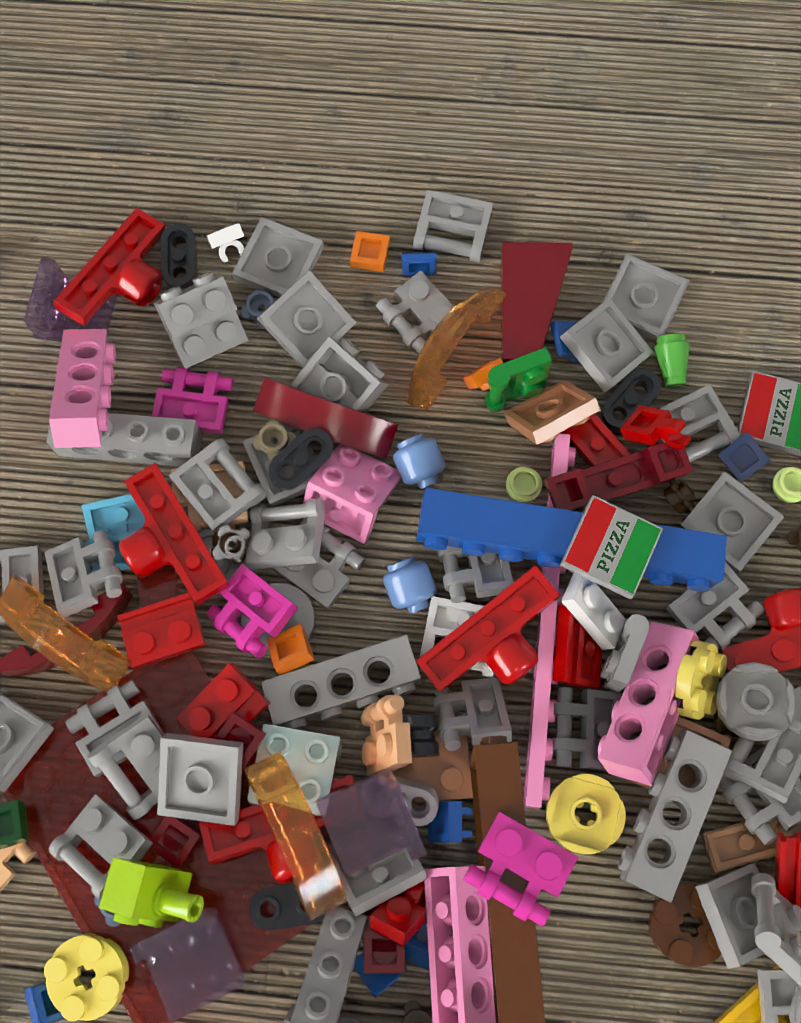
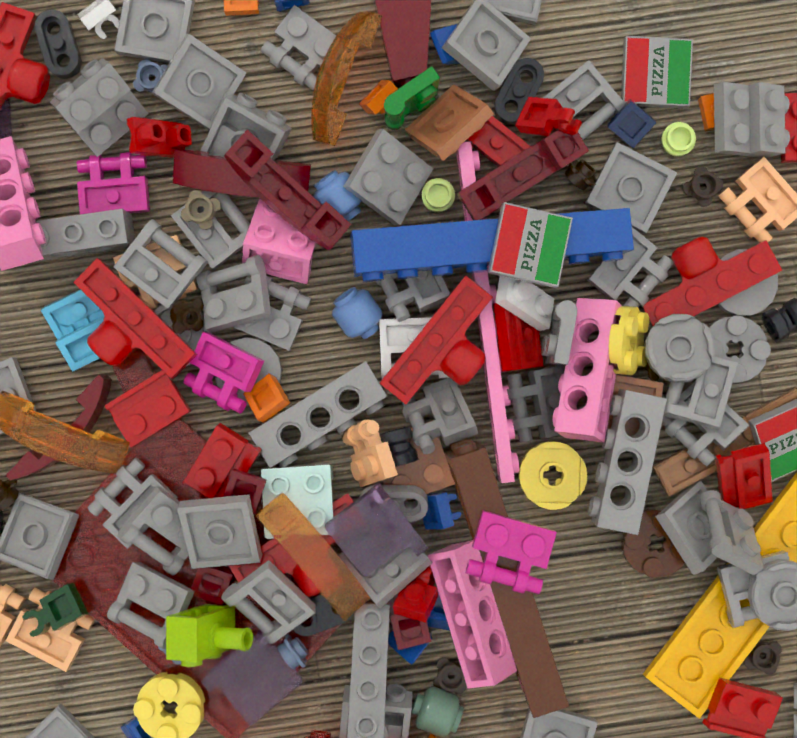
camera: 25 degrees left, 15 degrees up
light grey plate [44,530,123,618] -> none
black plate [269,428,333,490] -> none
bright green cone [654,334,690,388] -> none
none -> red hips [127,117,192,158]
none -> light grey plate [221,560,316,644]
none -> dark red slope [224,129,352,250]
none -> sand blue plate [277,634,309,669]
none -> light grey plate [343,129,433,225]

